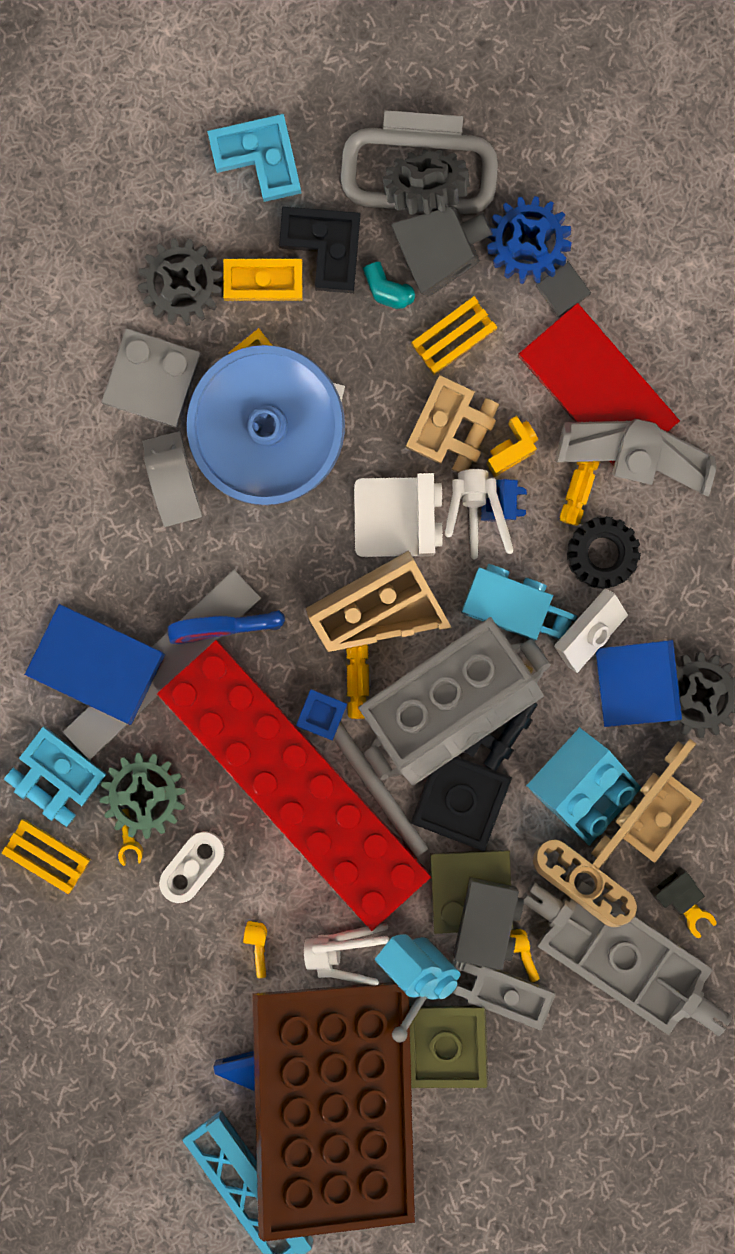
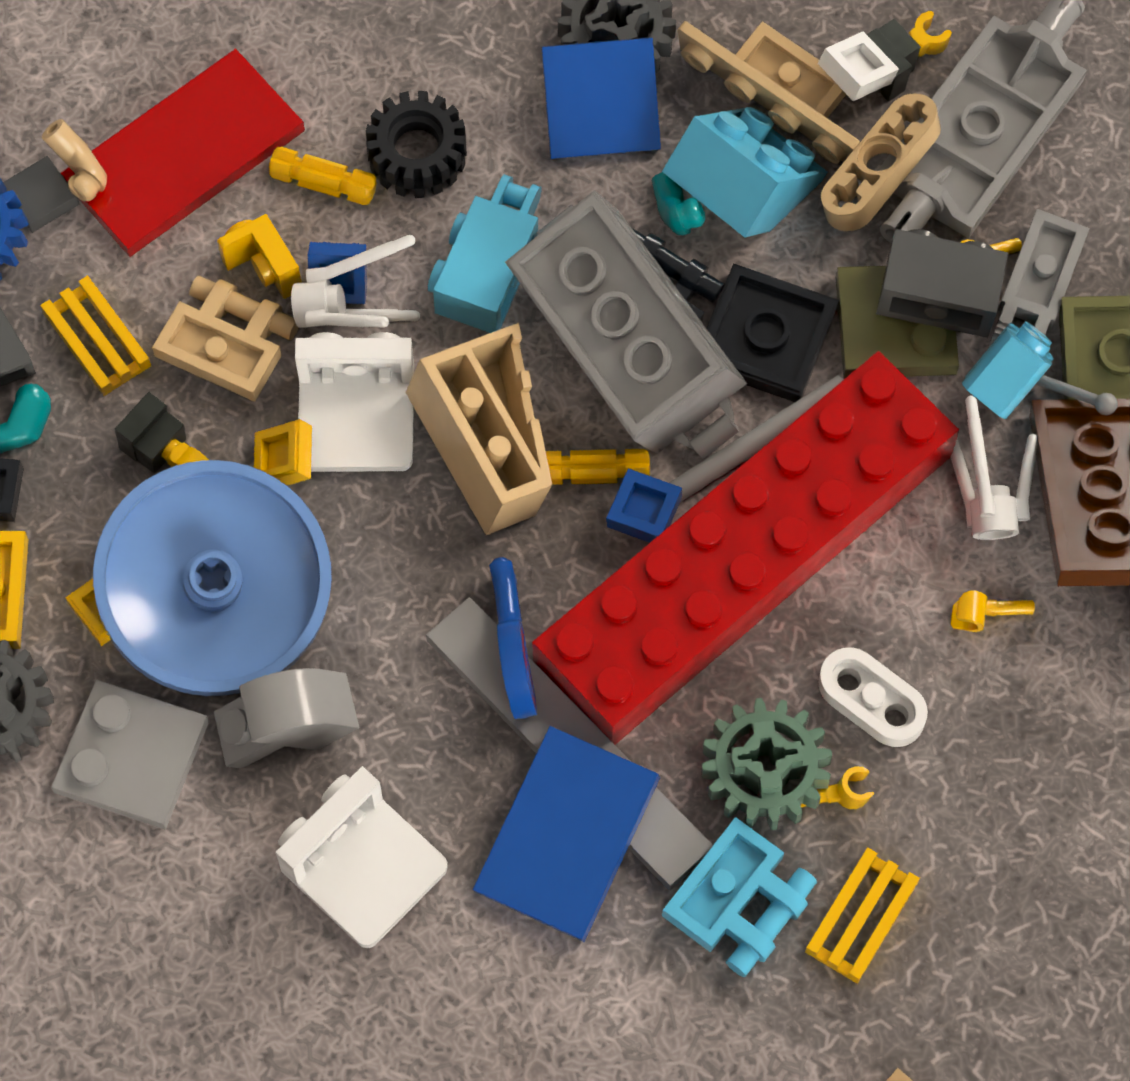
camera: 90 degrees left, 20 degrees down
white plate [554,588,628,673] -> none
light grey plate [555,419,716,497] -> none
none -> tan arm [42,119,107,201]
none -> pearl dark grey piece [115,392,209,474]
none -> yellow tile [254,419,312,486]
none -> white bracket [276,766,448,948]
none -> teal arm [651,172,706,236]
none -> white plate [818,31,899,101]

